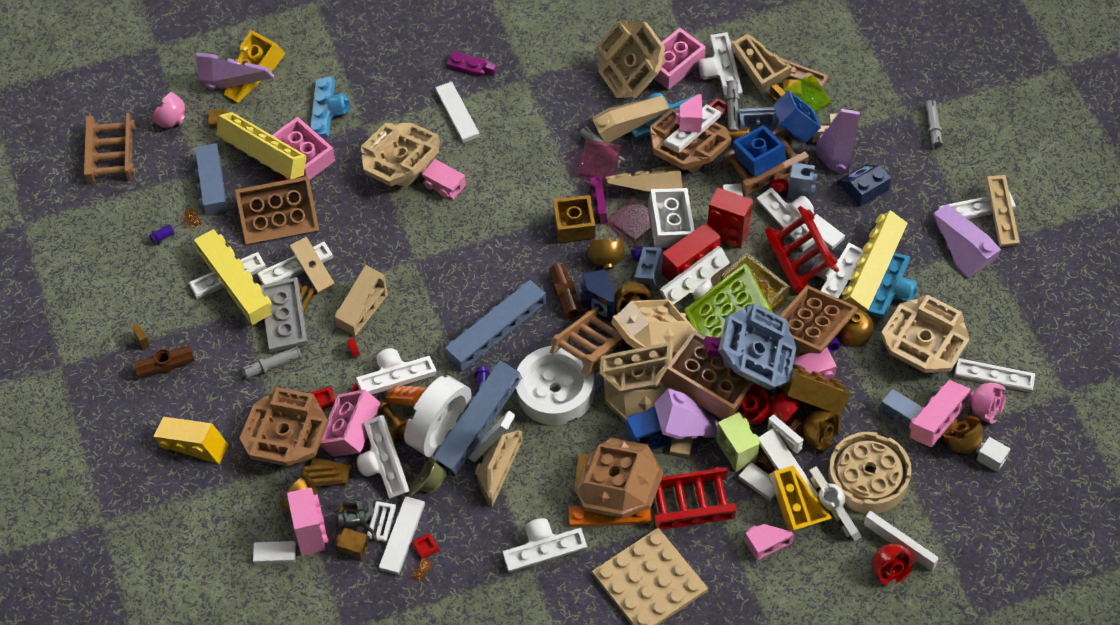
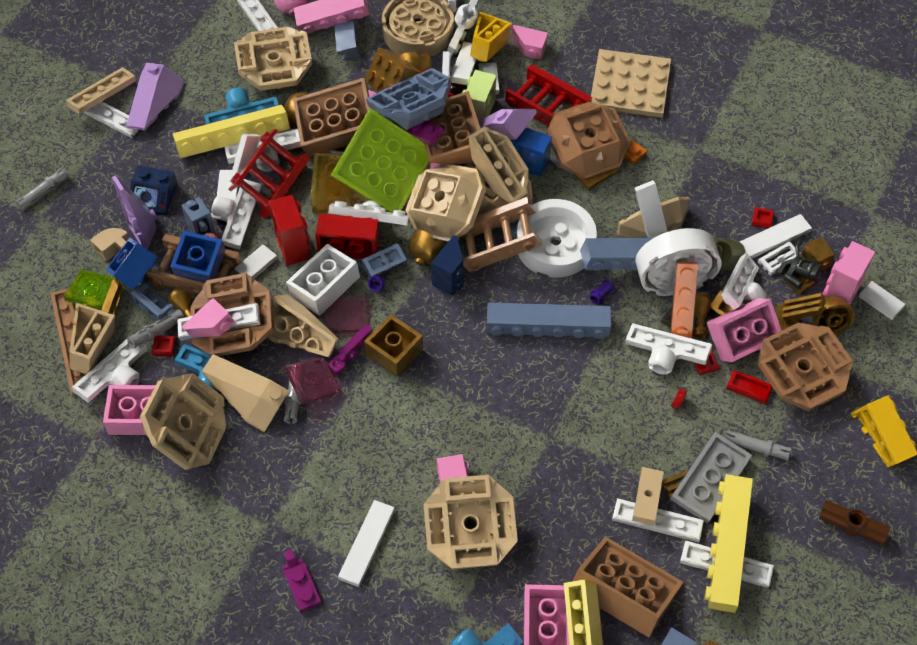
camera: 135 degrees left, 0 degrees up
pearl gold tile [132,324,150,350] -> none
tan wedge [335,265,388,336] -> none
clear orange piece [414,558,433,581] -> none
white plate [502,518,587,572] -> none
reddish brown piece [549,263,581,318] -> none
pearl gold cylinder [587,238,625,270] -> none
none -> tile [233,134,260,172]

